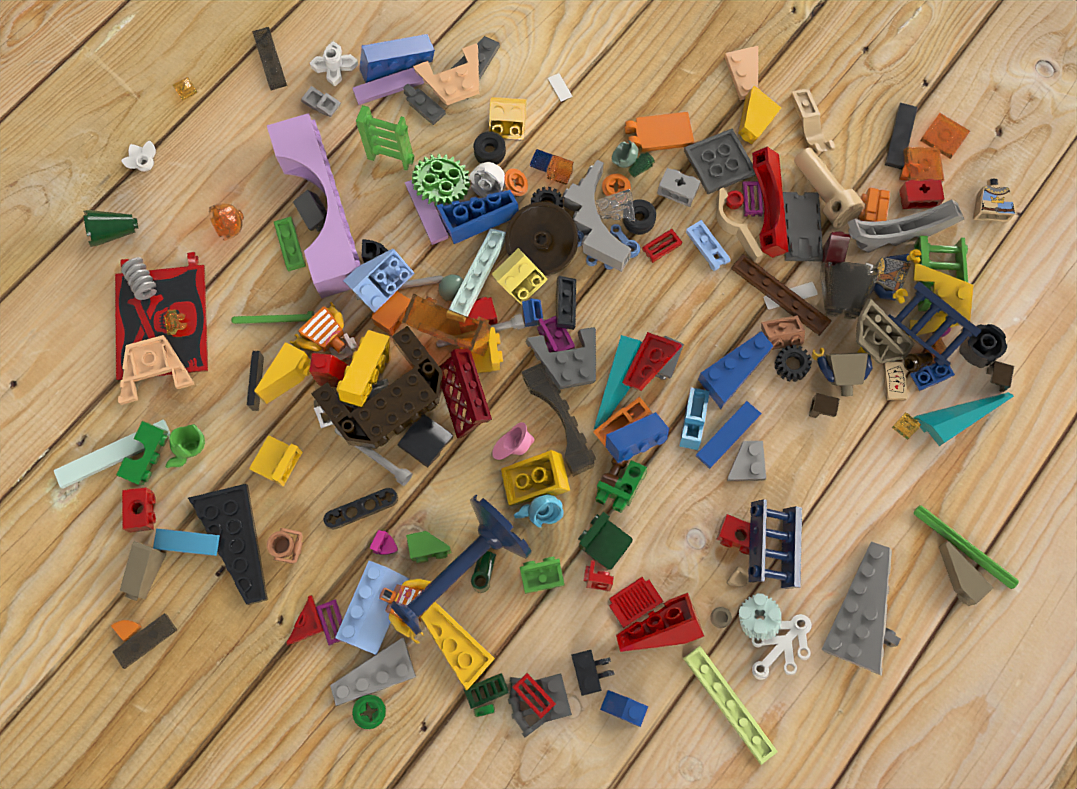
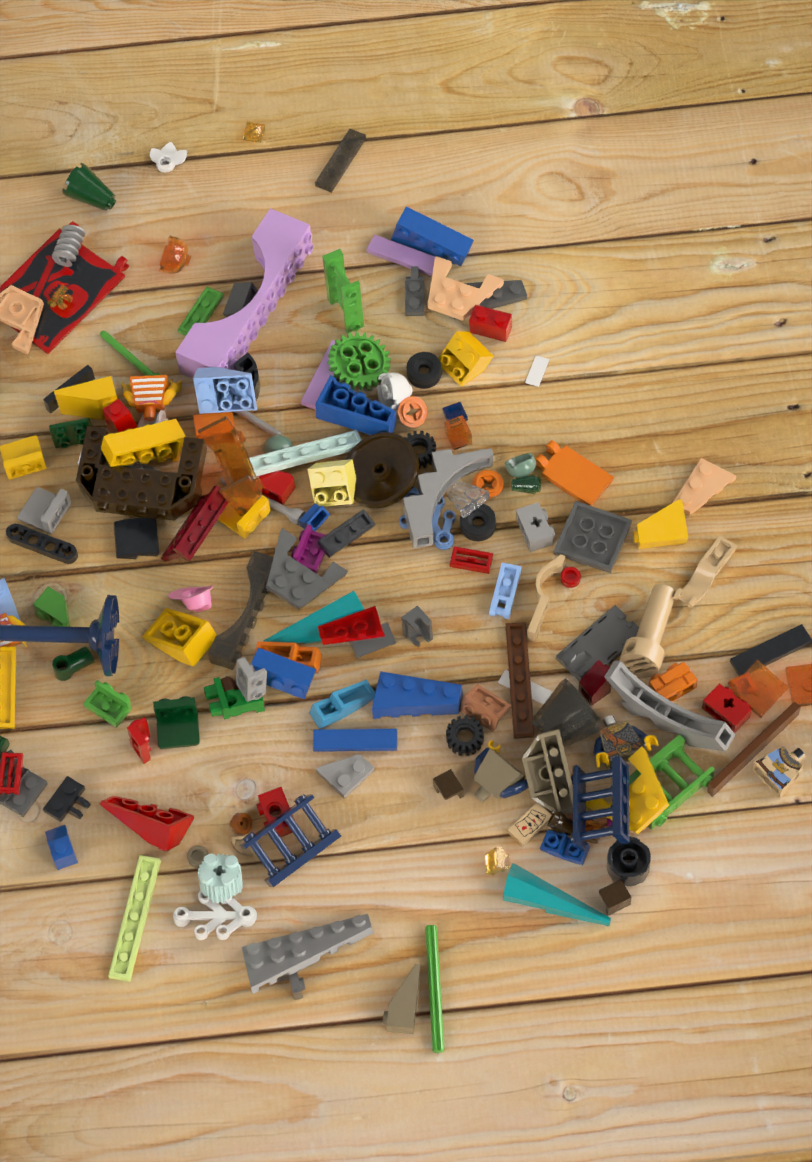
camera: 50 degrees right, 10 degrees down
light grey slope [301,86,341,117] -> none
white plant [310,41,358,86] -> none
light grey piece [335,428,413,486] -> none
dark pink tile [370,530,398,555] -> none
medium azure hair [514,494,564,528] -> none
red window [609,577,664,628] -> none
magenta tile [742,181,763,217] -> none
red arch [752,146,789,258] -> none
none -> light grey bracket [18,487,71,535]
none -> dark green bracket [49,418,92,448]
none -> dark orange tile [230,813,252,834]
none -> light grey bracket [236,657,267,702]
none -> dark grey hinge [401,605,433,647]
none -> red brick [469,305,512,342]
none -> reddish brown tile [707,702,801,797]

